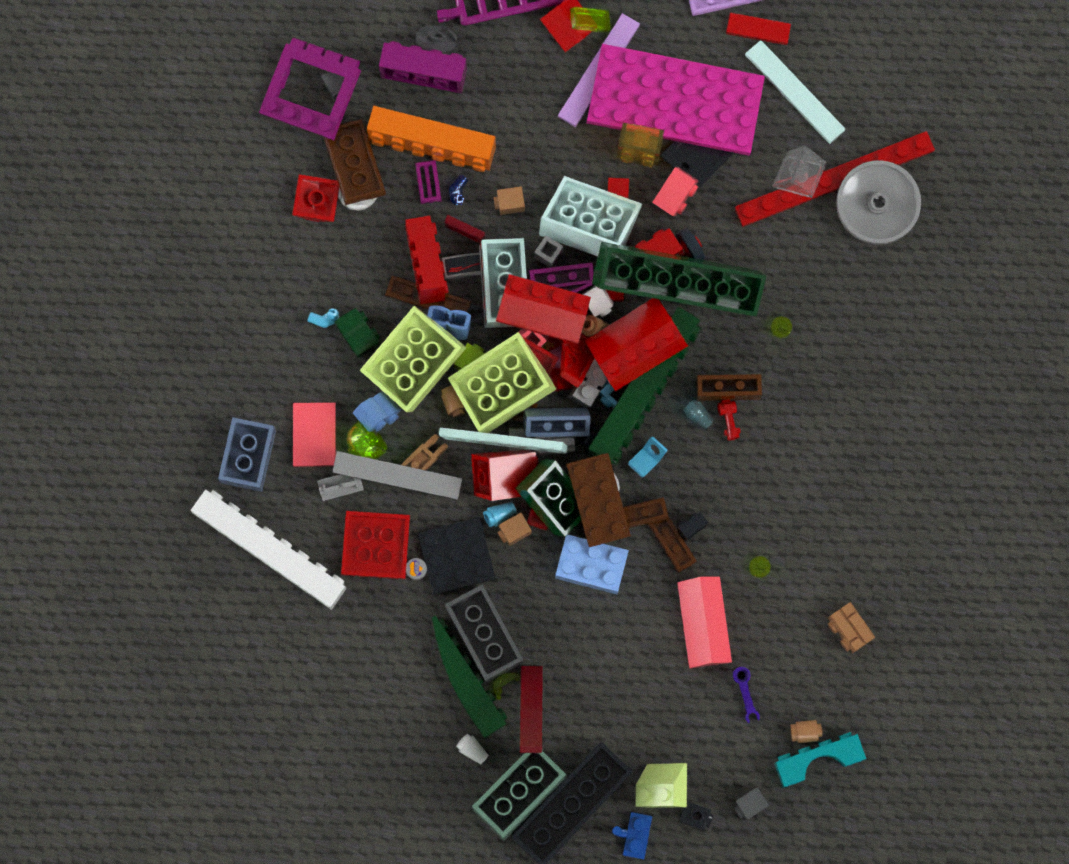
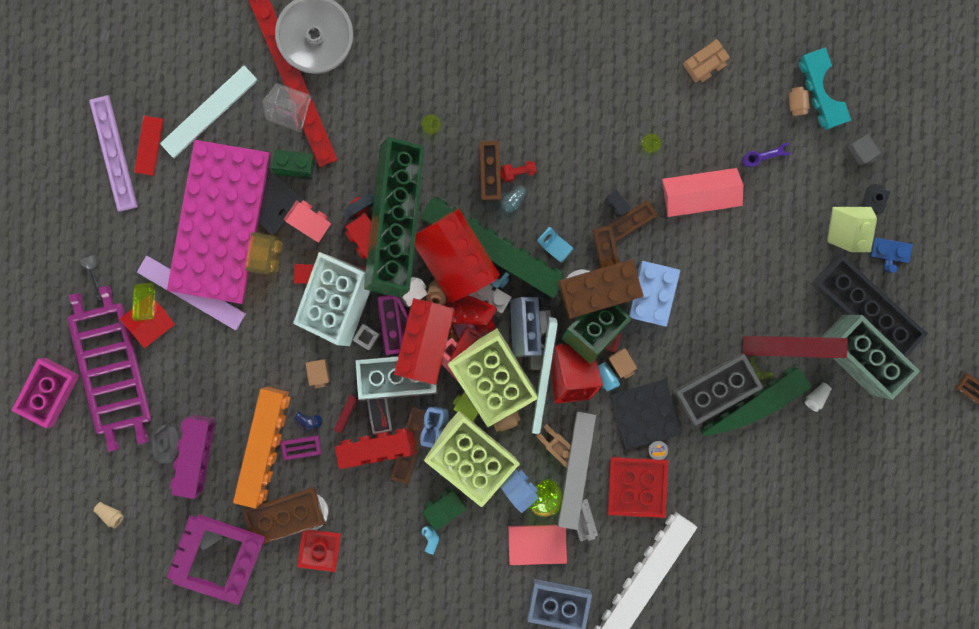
camera: 95 degrees left, 10 degrees up
none -> dark green brick [271,149,315,180]

